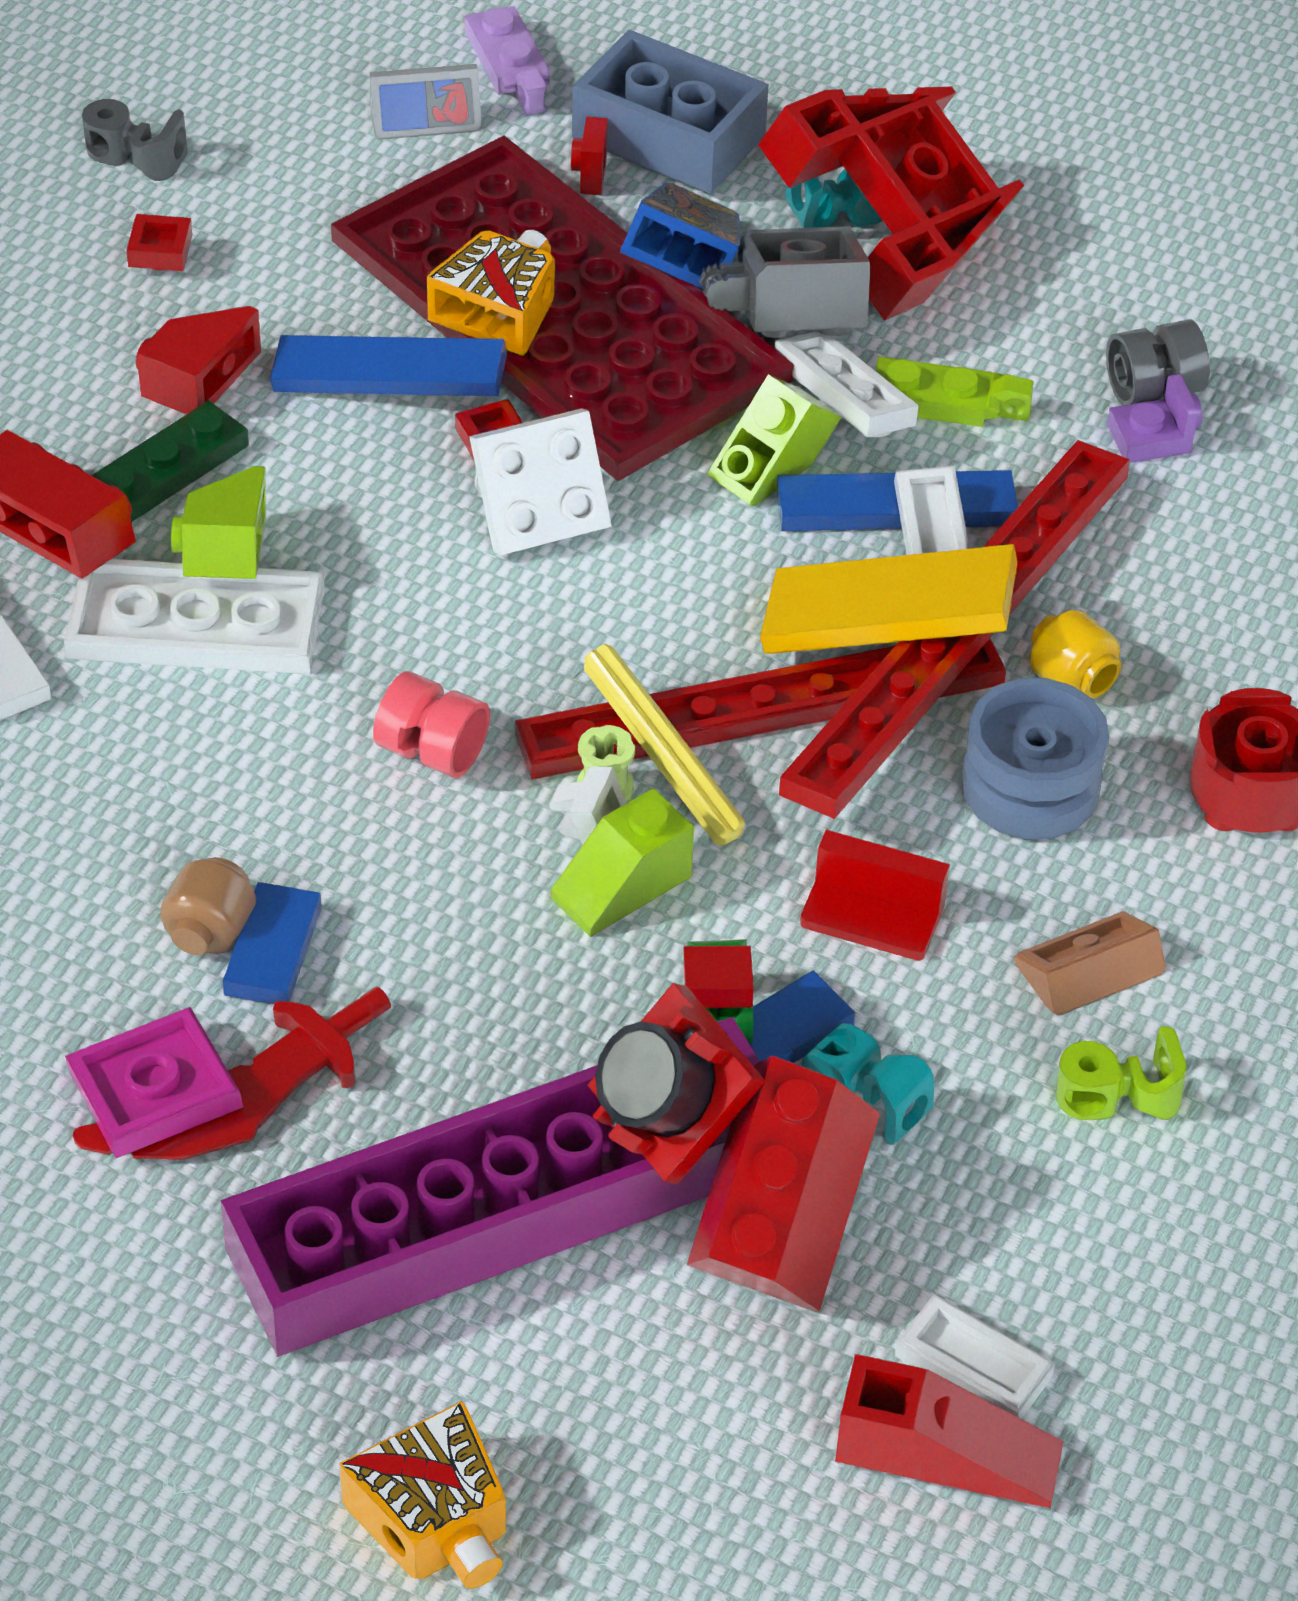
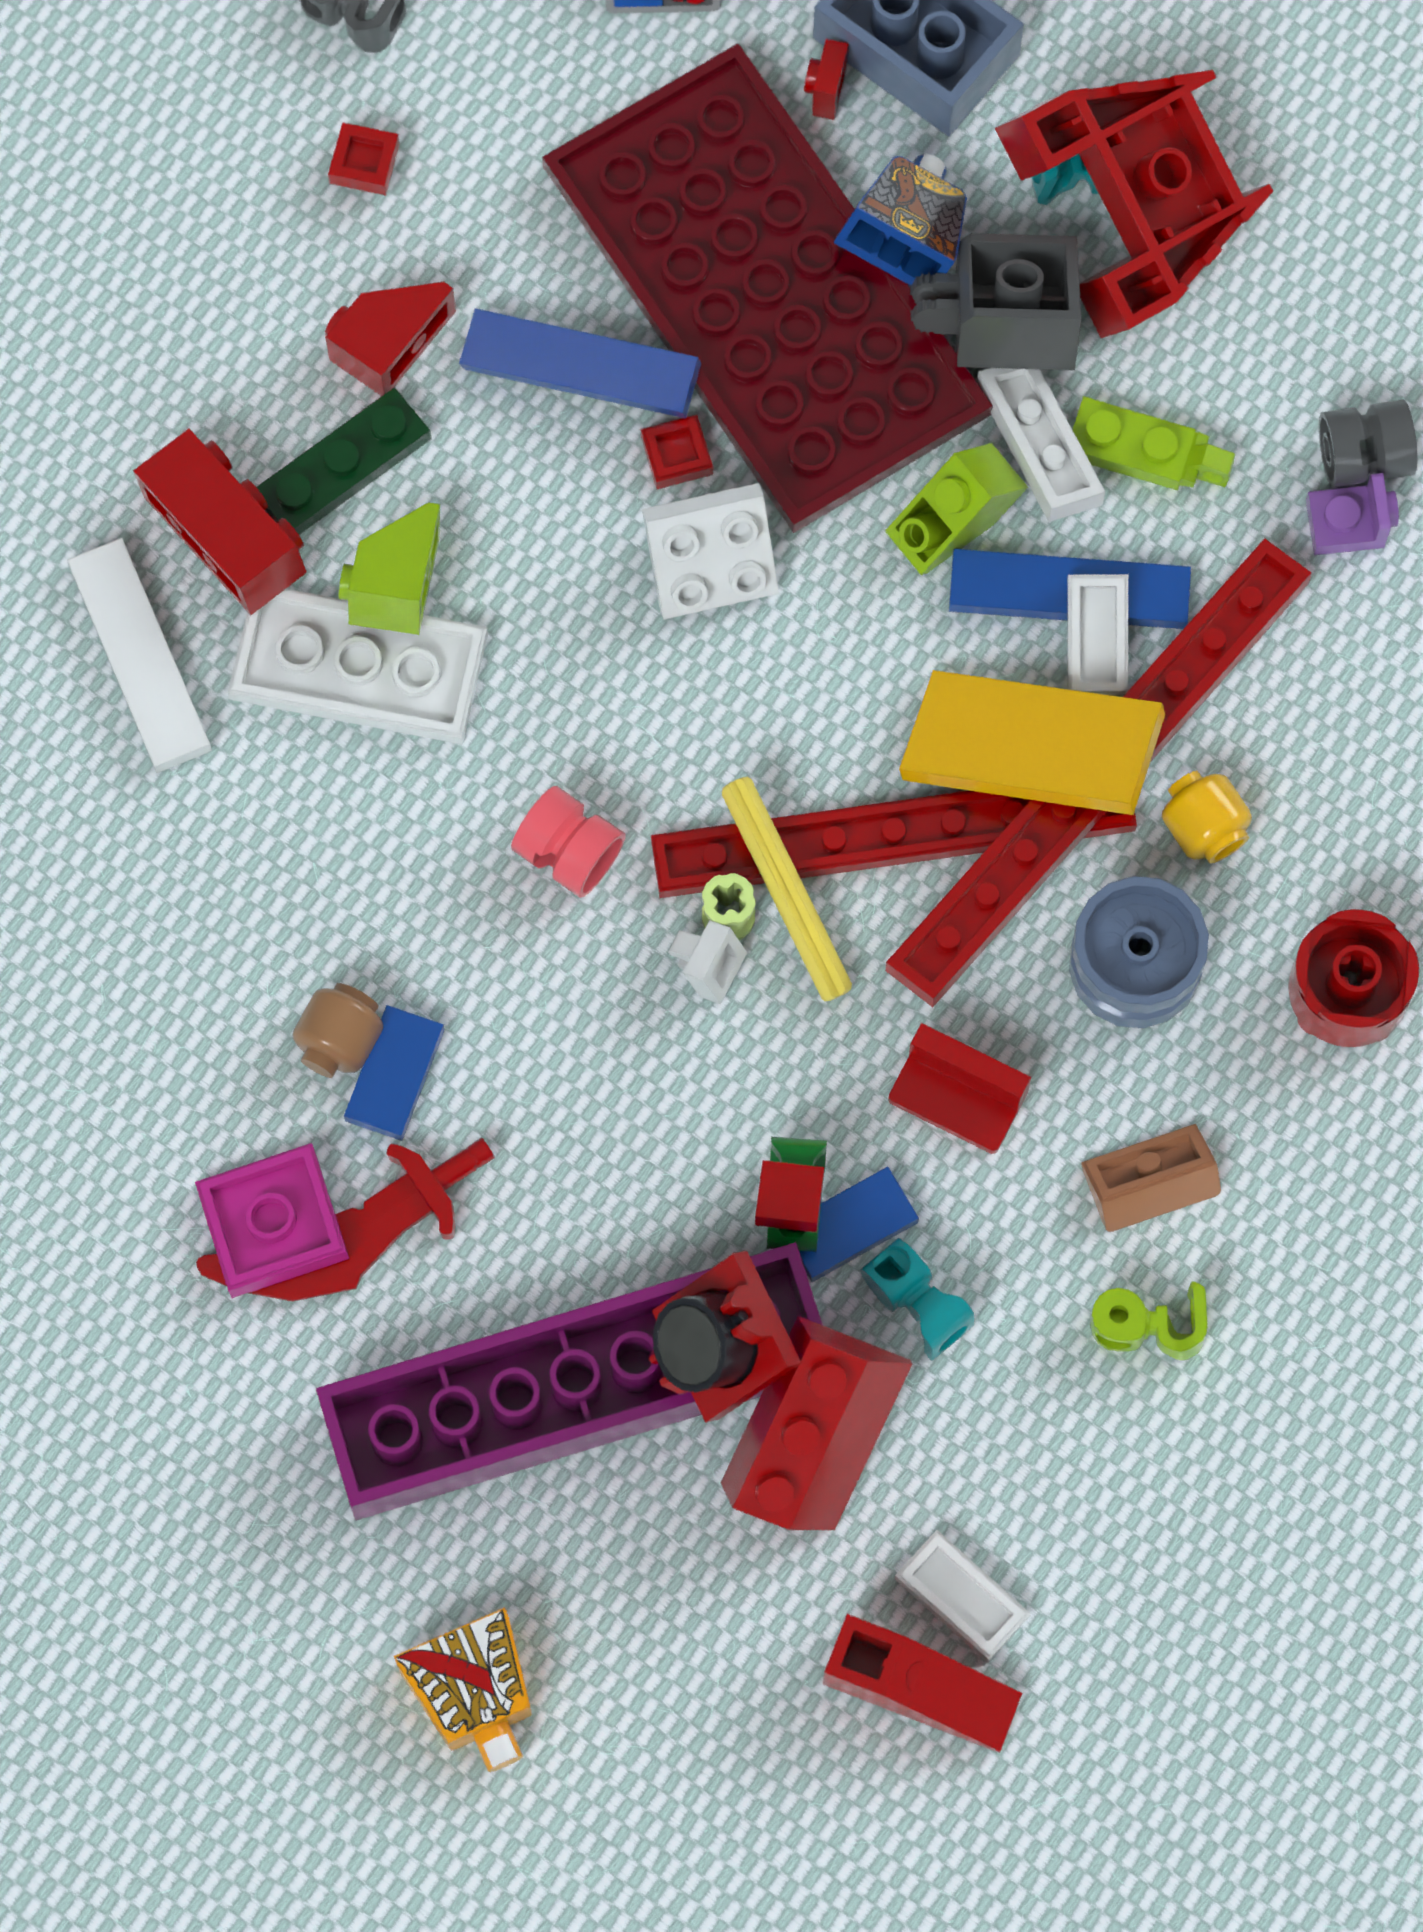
camera: 10 degrees right, 25 degrees up
torso [427,230,555,356] -> none
lime slope [551,788,694,937] -> none

